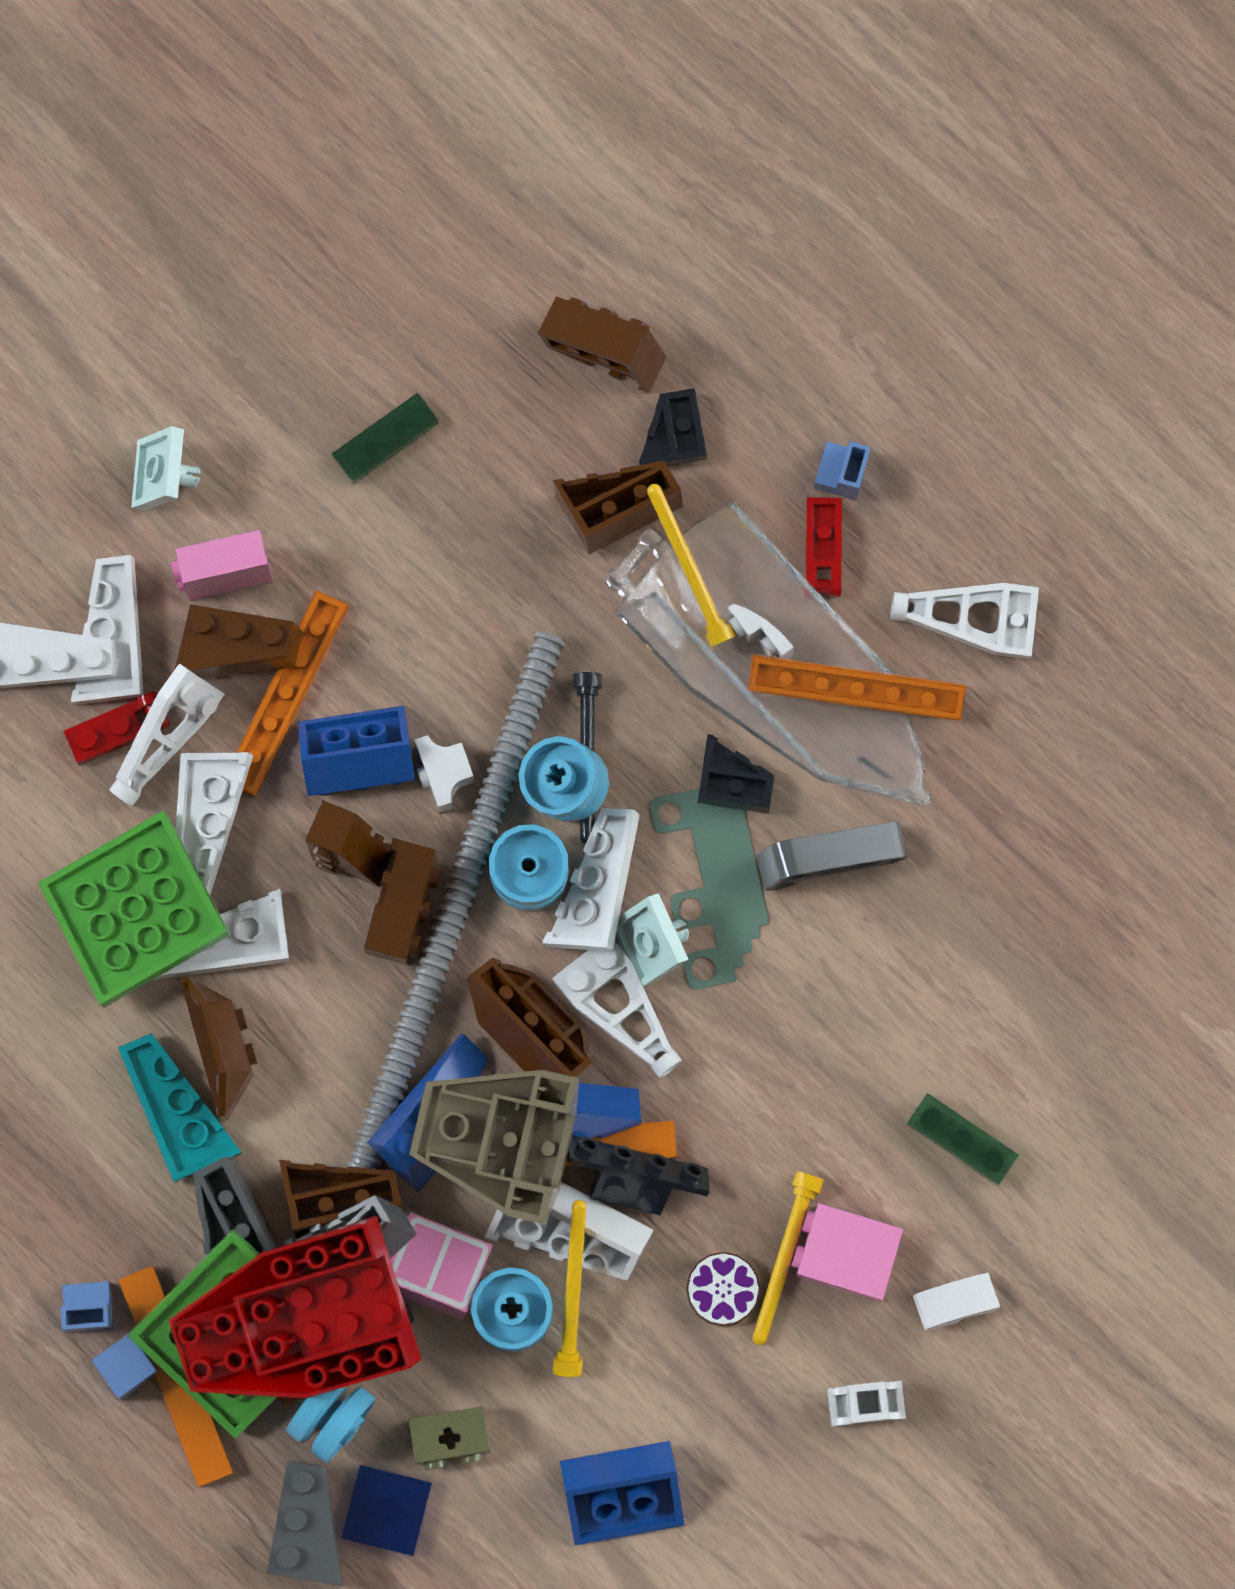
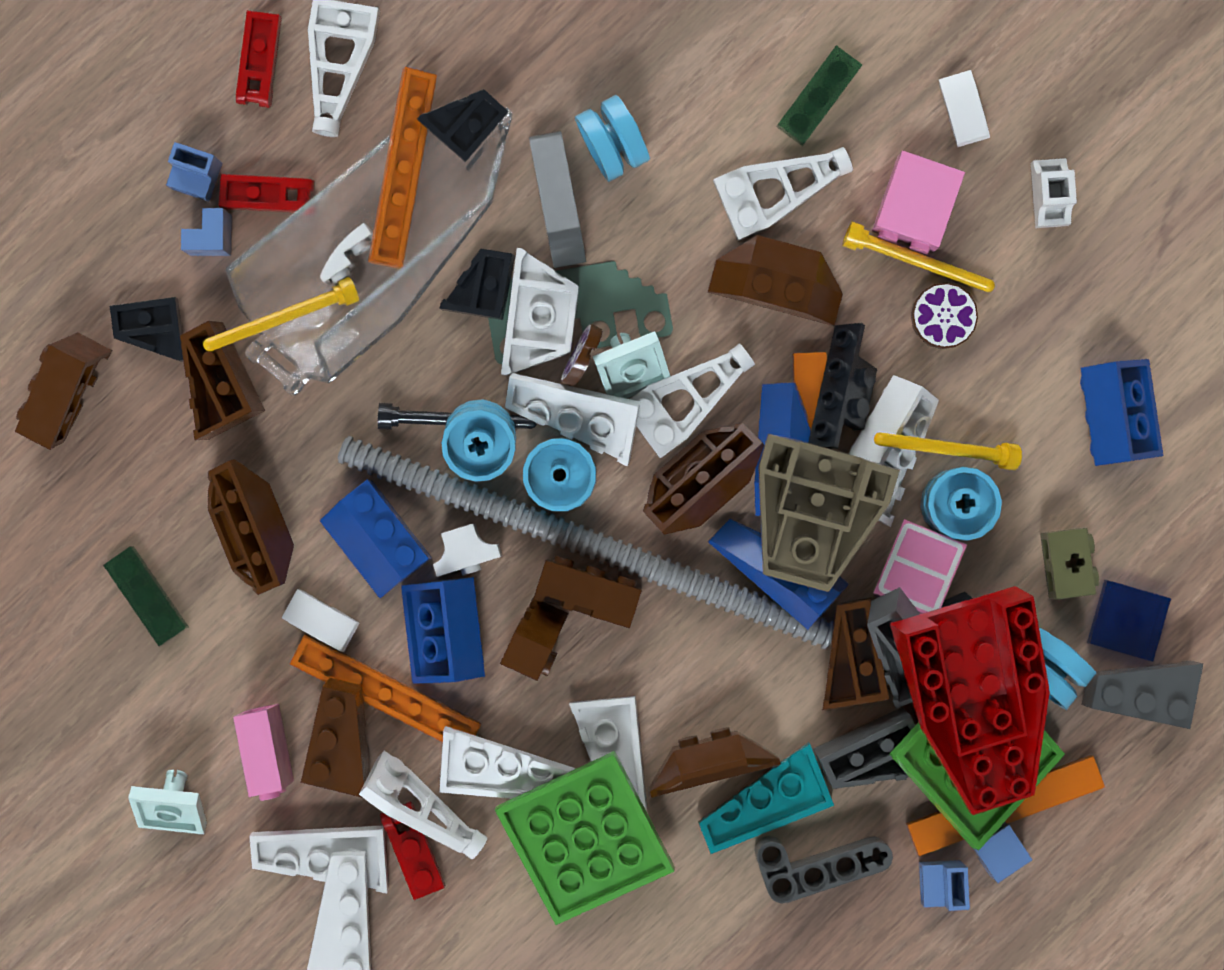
camera: 90 degrees left, 10 degrees up
none -> medium blue piece [181,208,232,256]
none -> reddish brown wedge [208,459,294,595]
none -> red plate [236,10,282,108]
none -> white slope [282,589,360,652]
none -> blue slope [319,479,432,598]
none -> black wing [417,89,509,162]
none -> white wing [501,248,579,376]
none -> reddish brown tile [561,323,603,387]
none -> medium azure wheel [575,95,650,182]
none -> reddish brown wedge [707,235,843,326]
none -> white plate [713,147,853,241]
none -> dark grey beam [754,836,893,904]

